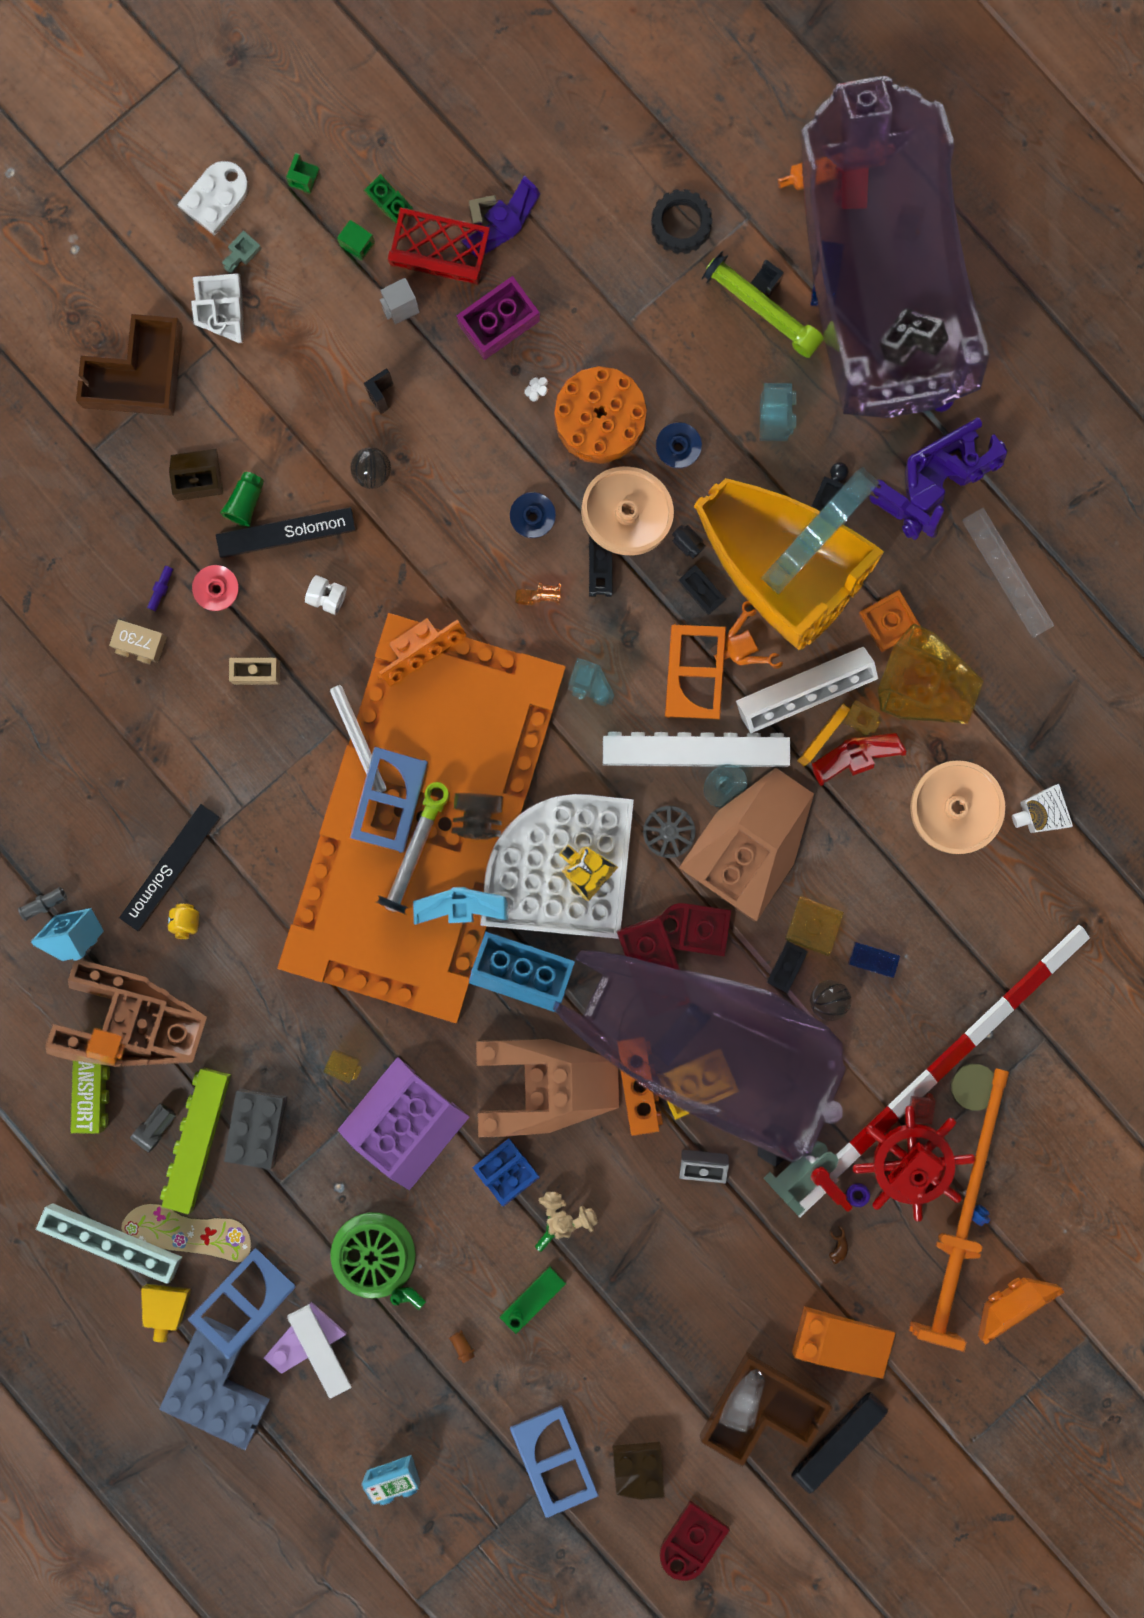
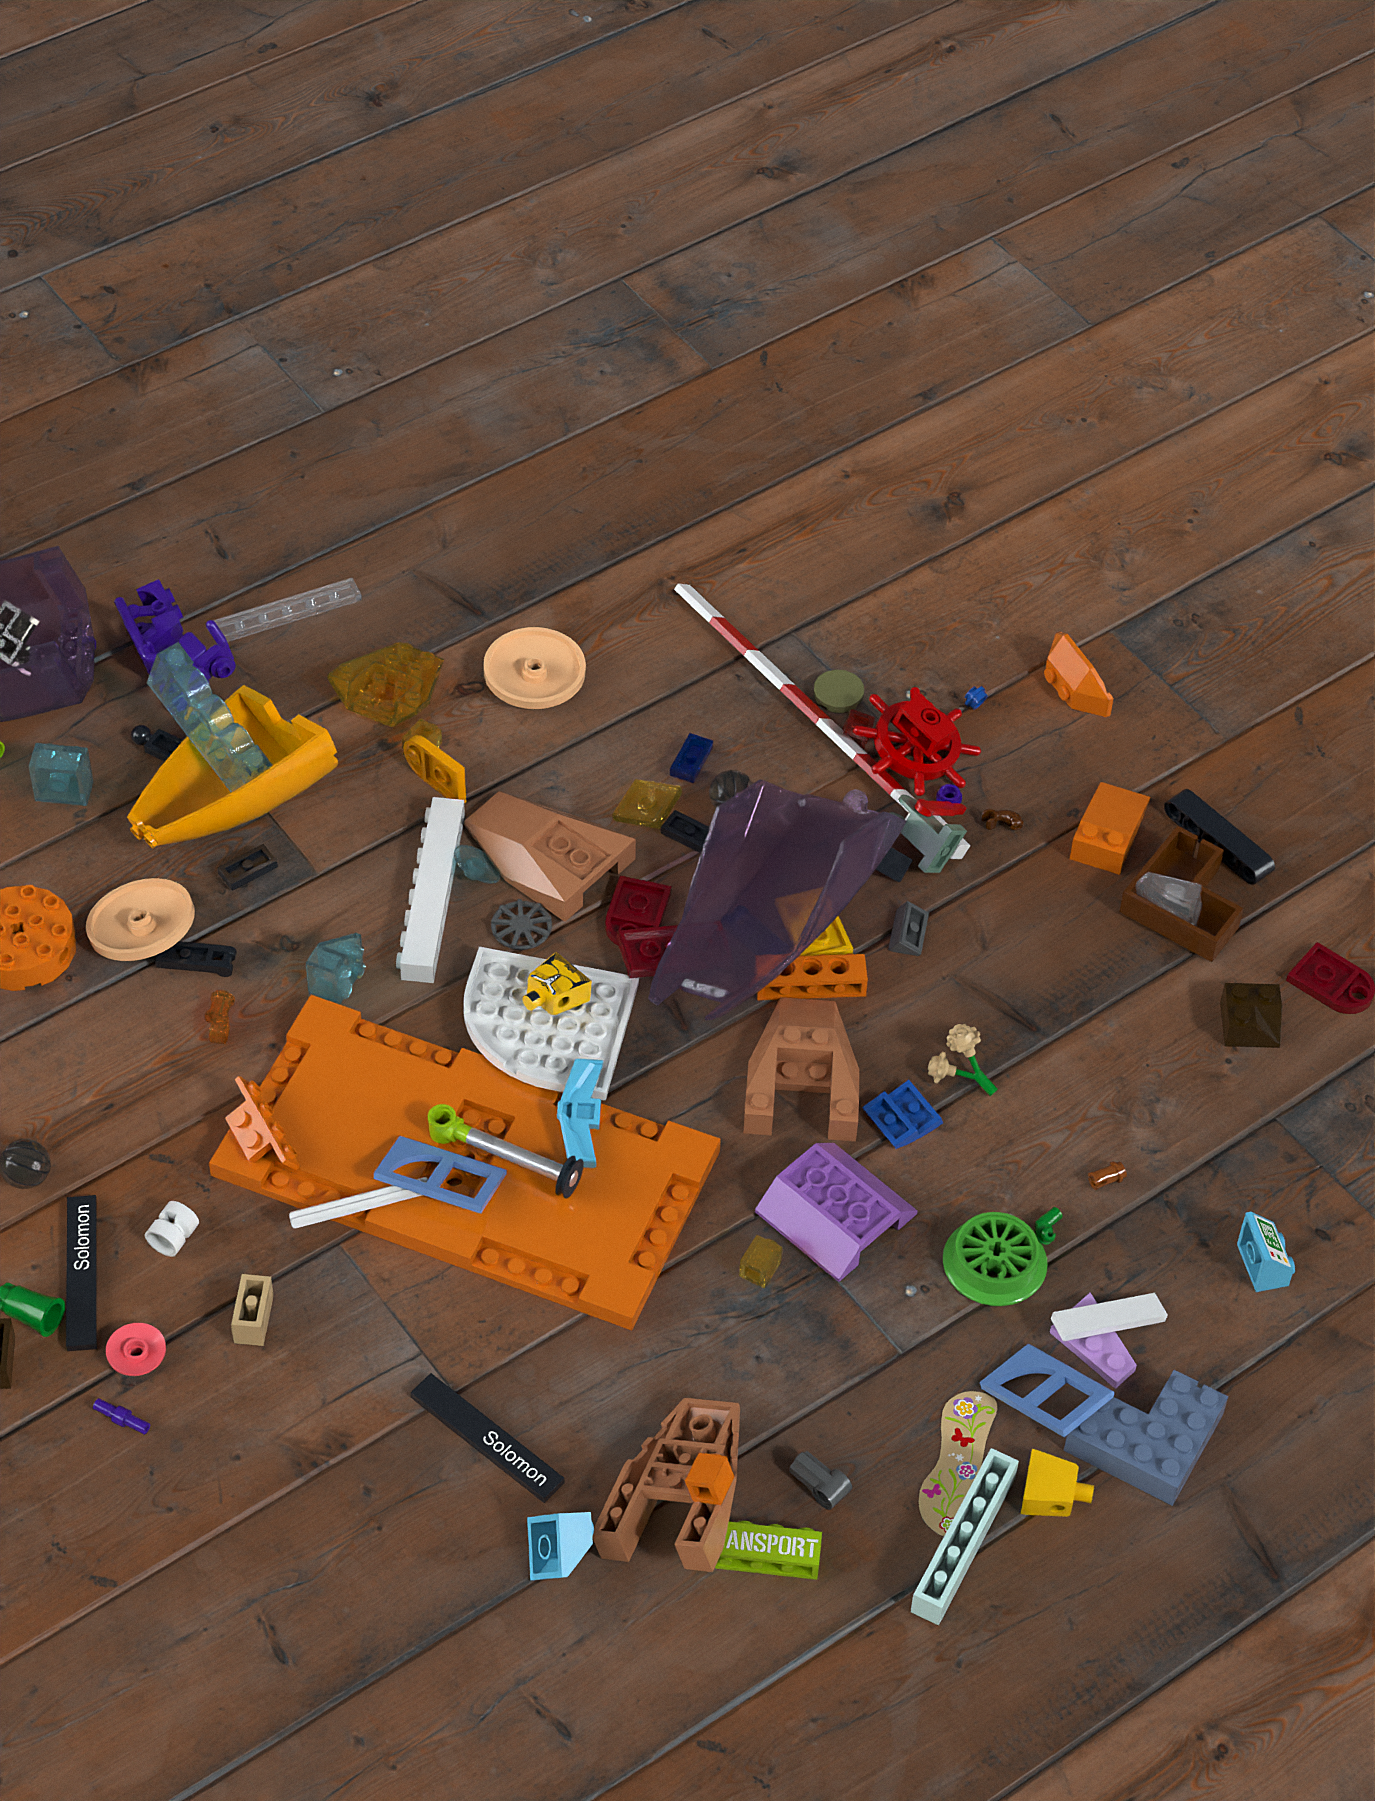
camera: 85 degrees left, 35 degrees down
dark grey pin [18,887,67,921] -> none
tan brick [109,619,167,664] -> none
lime brick [160,1067,231,1214] -> none
yellow head [168,904,199,939] -> none
dark grey brick [224,1089,287,1170] -> none
clear smoke wheel [452,793,504,840] -> none
dark azure brick [469,932,575,1013] -> none
green piece [499,1266,566,1334] -> none
dark blue dish [510,492,556,538] -> none
medium blue window [510,1406,598,1518] -> none
dark blue dish [656,422,702,468] -> none
orange window [665,624,726,720] -> none
black brick [672,525,706,559] -> none
orange piece [714,601,783,669] -> none
white brick [736,647,878,733] -> none
red plate [812,733,907,786] -> none
orange tile [859,590,922,653] -> none
orange piece [909,1068,1009,1351] -> none
white torso [1012,784,1073,833] -> none

